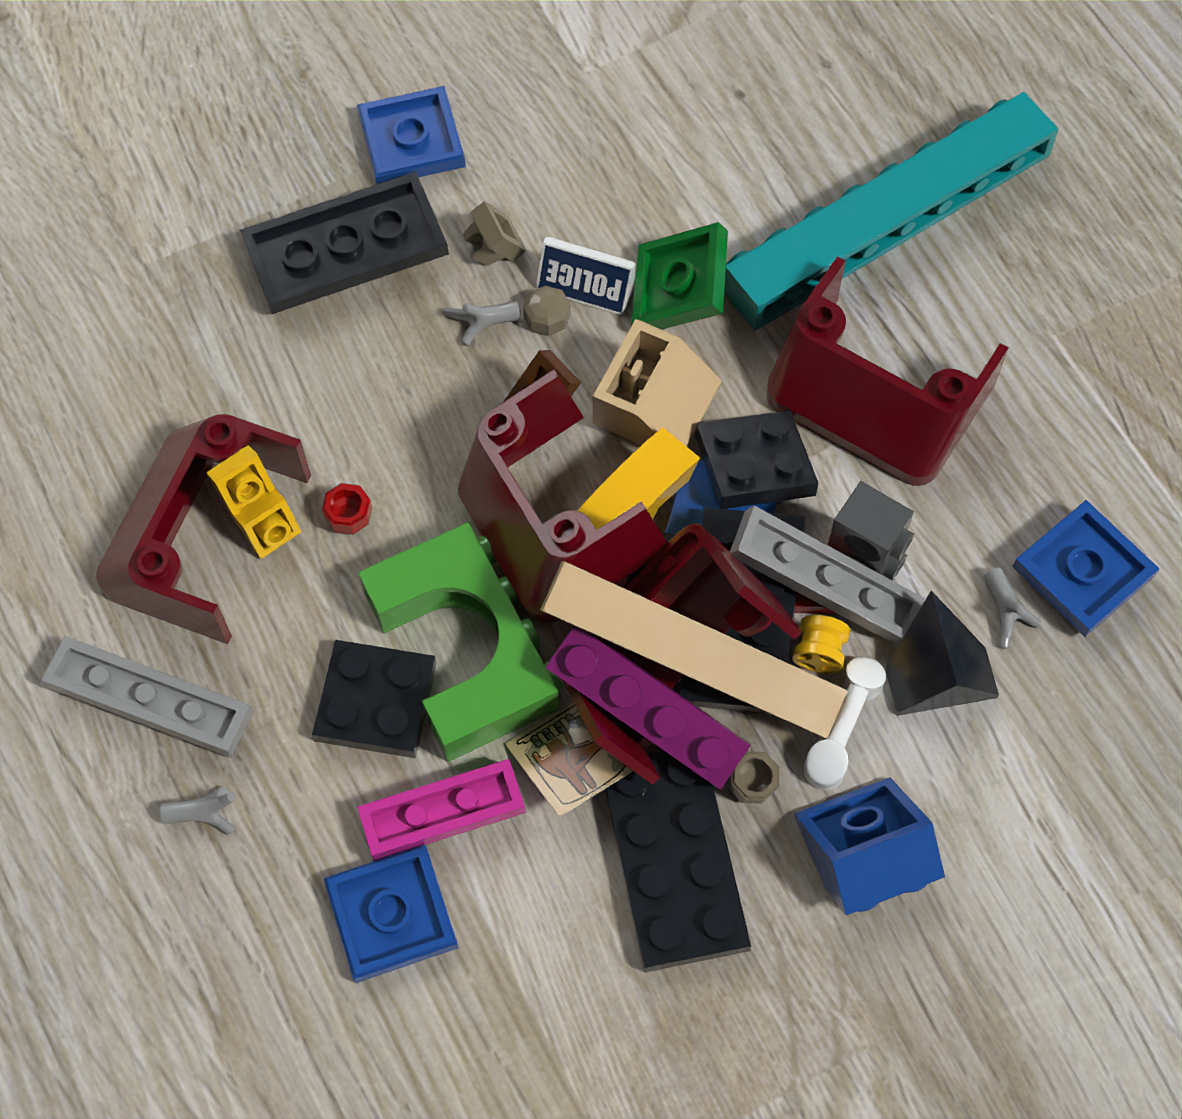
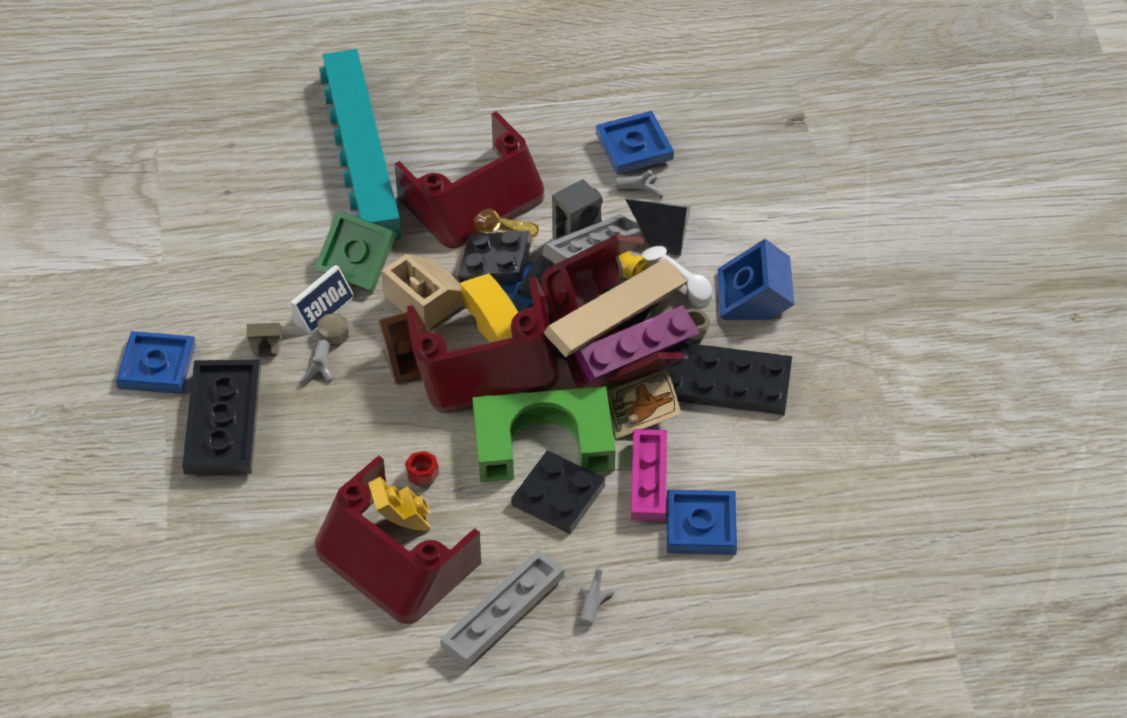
camera: 70 degrees left, 15 degrees down
none -> clear yellow piece [474,209,540,237]

